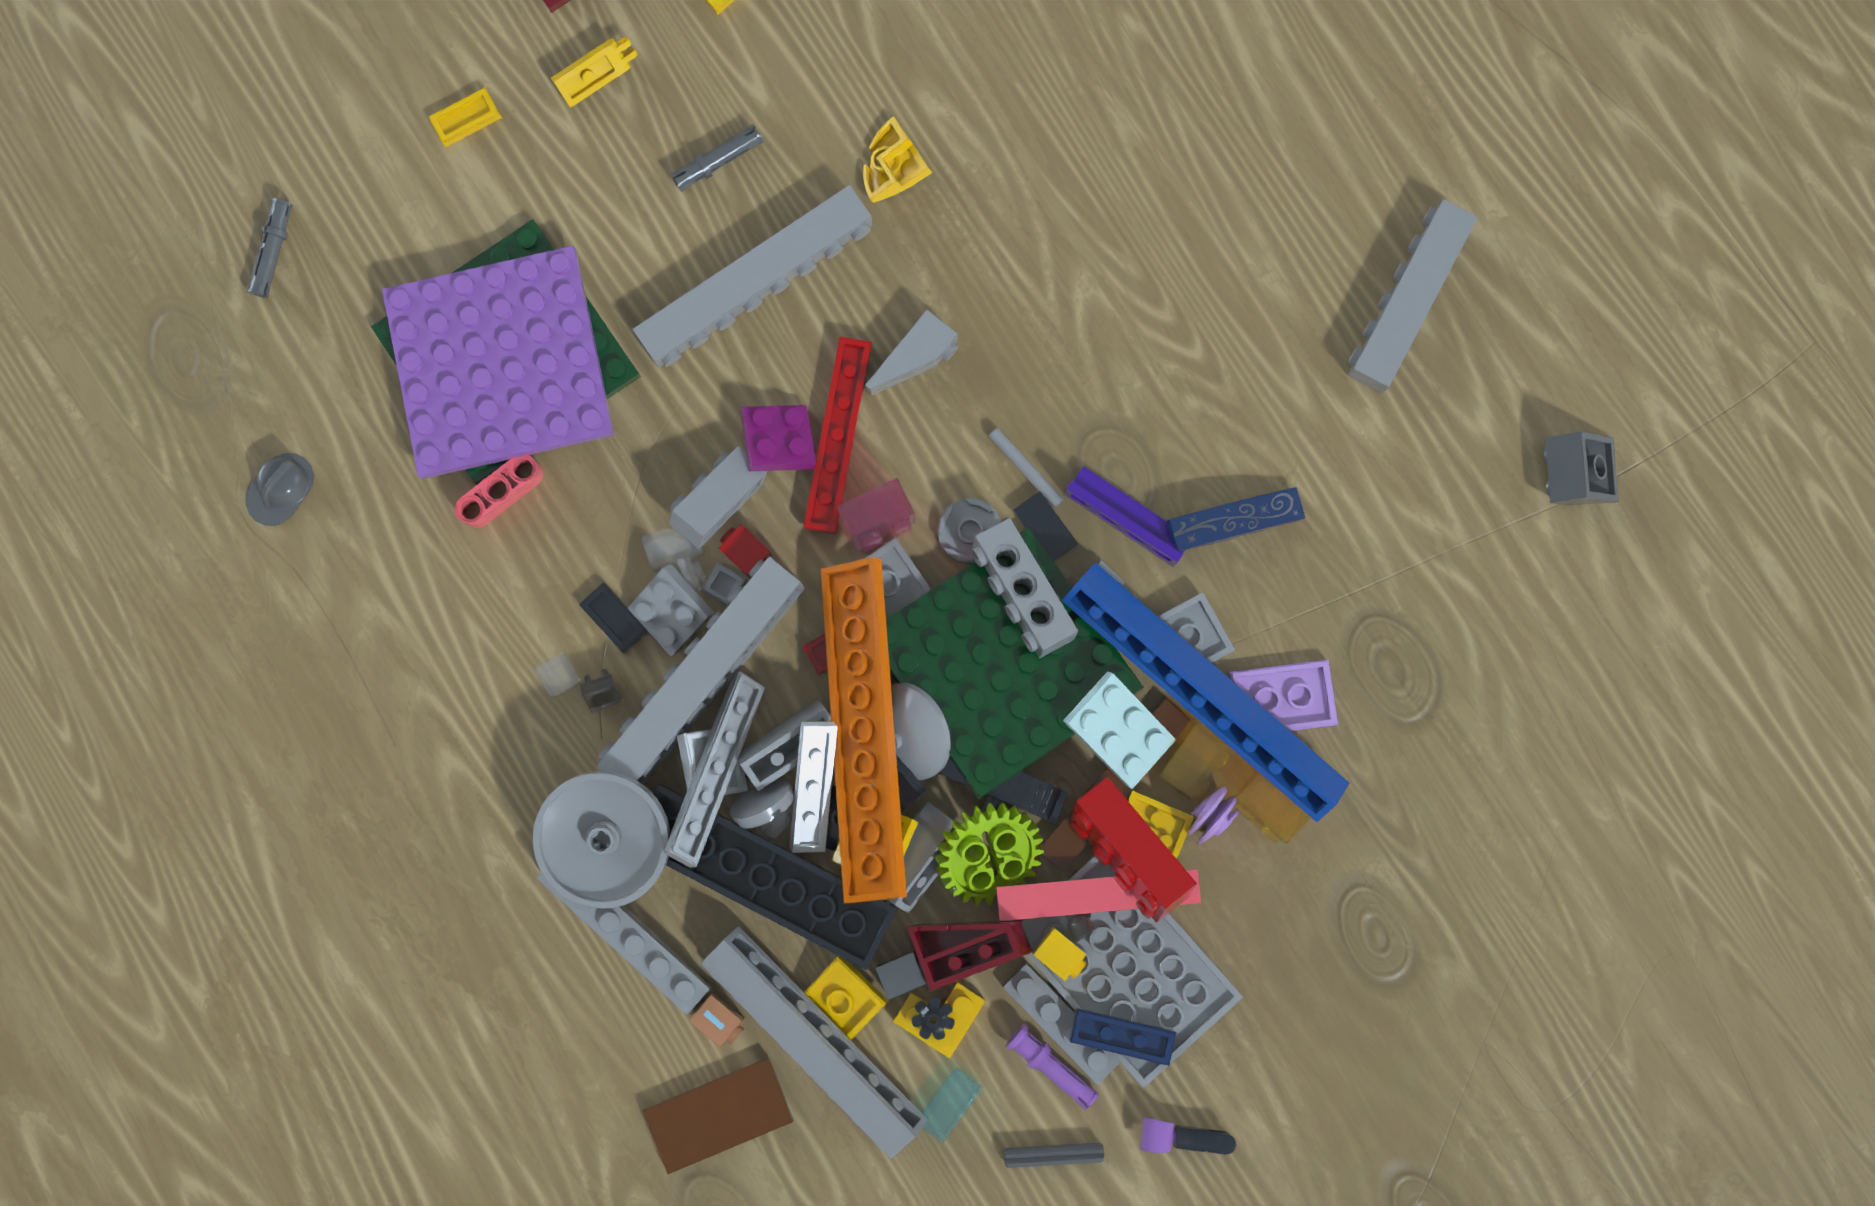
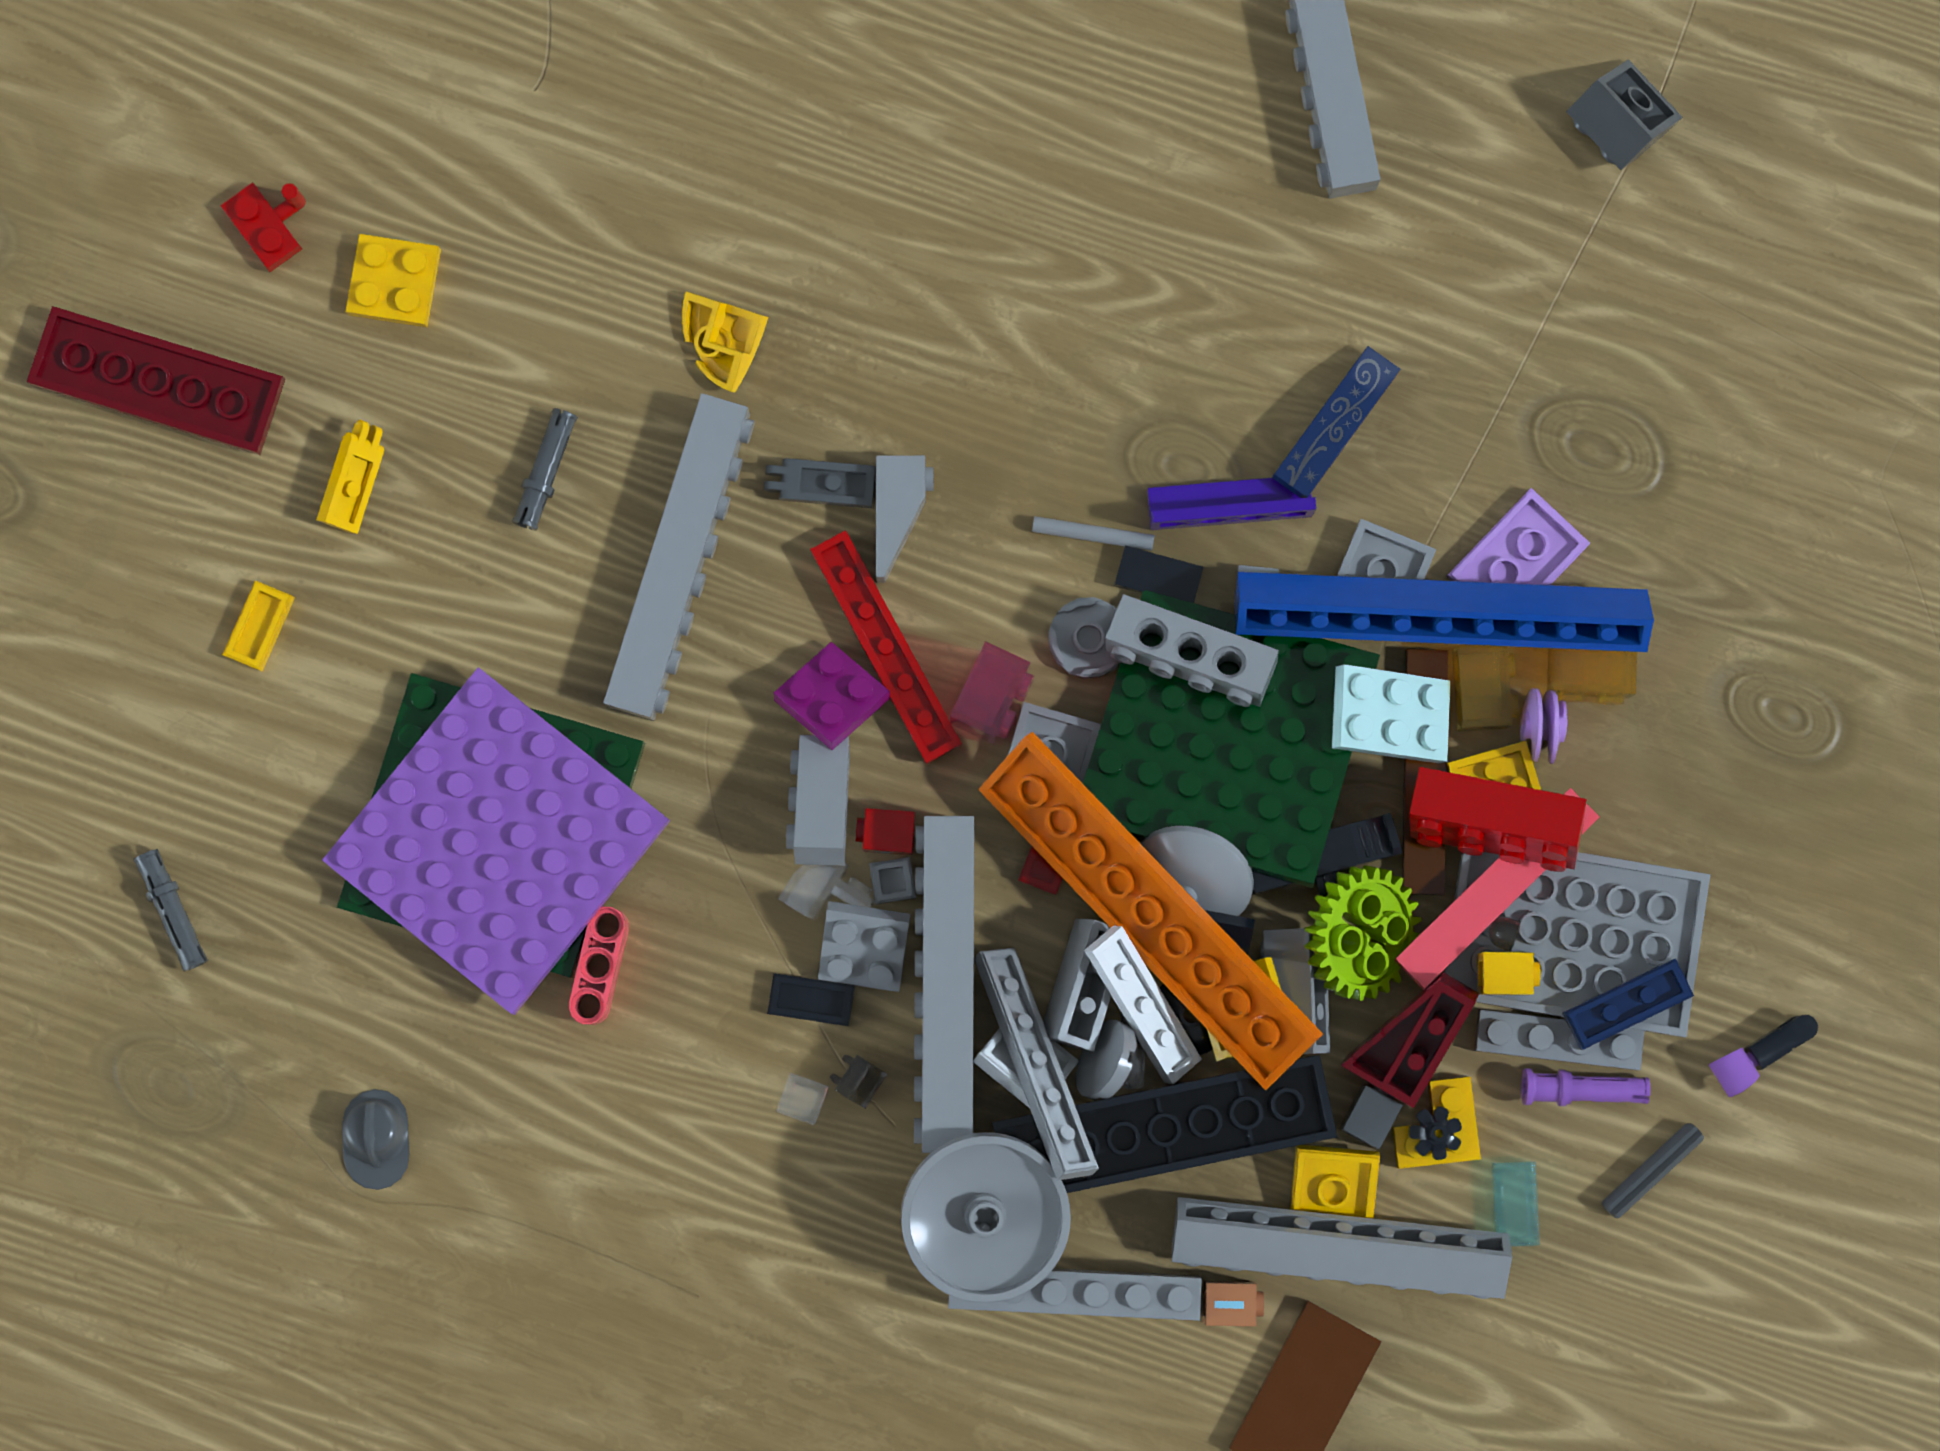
camera: 40 degrees left, 0 degrees up
none -> dark grey hinge [764,458,876,508]

